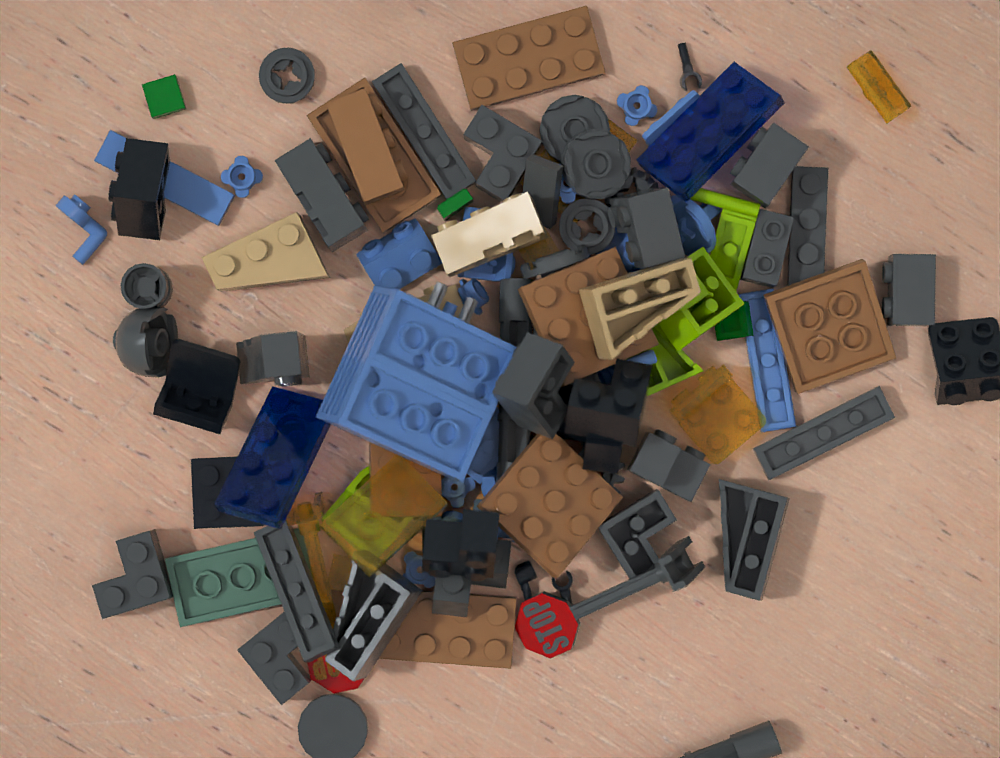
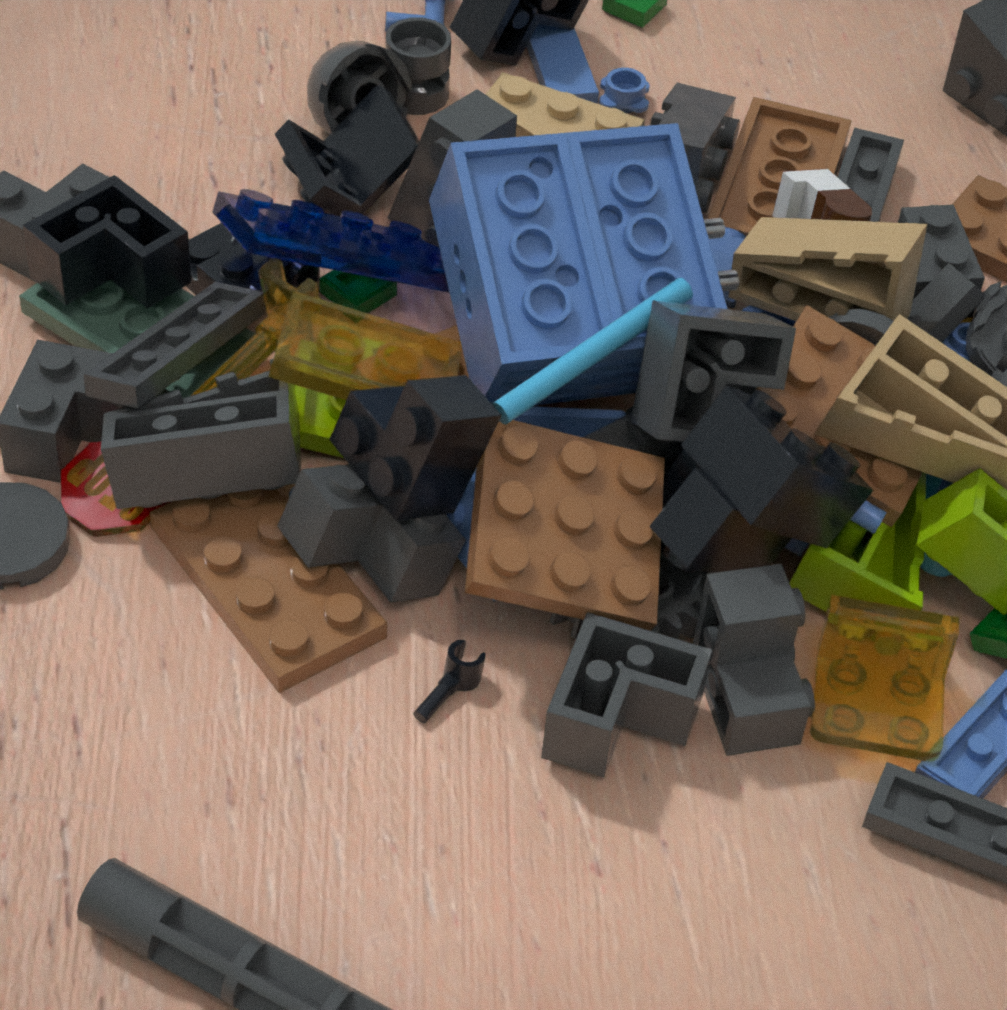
camera: 40 degrees right, 40 degrees down
dark grey gear [259,48,315,104] -> none
medium nougat brick [326,88,408,205] -> none
black hand [514,561,538,600] -> none
dark grey piece [515,536,705,659] -> none
dark grey wedge [719,479,790,601] -> none
none -> black brick [23,175,191,309]
none -> medium azure bar [492,278,693,424]
none -> leg [772,169,872,222]

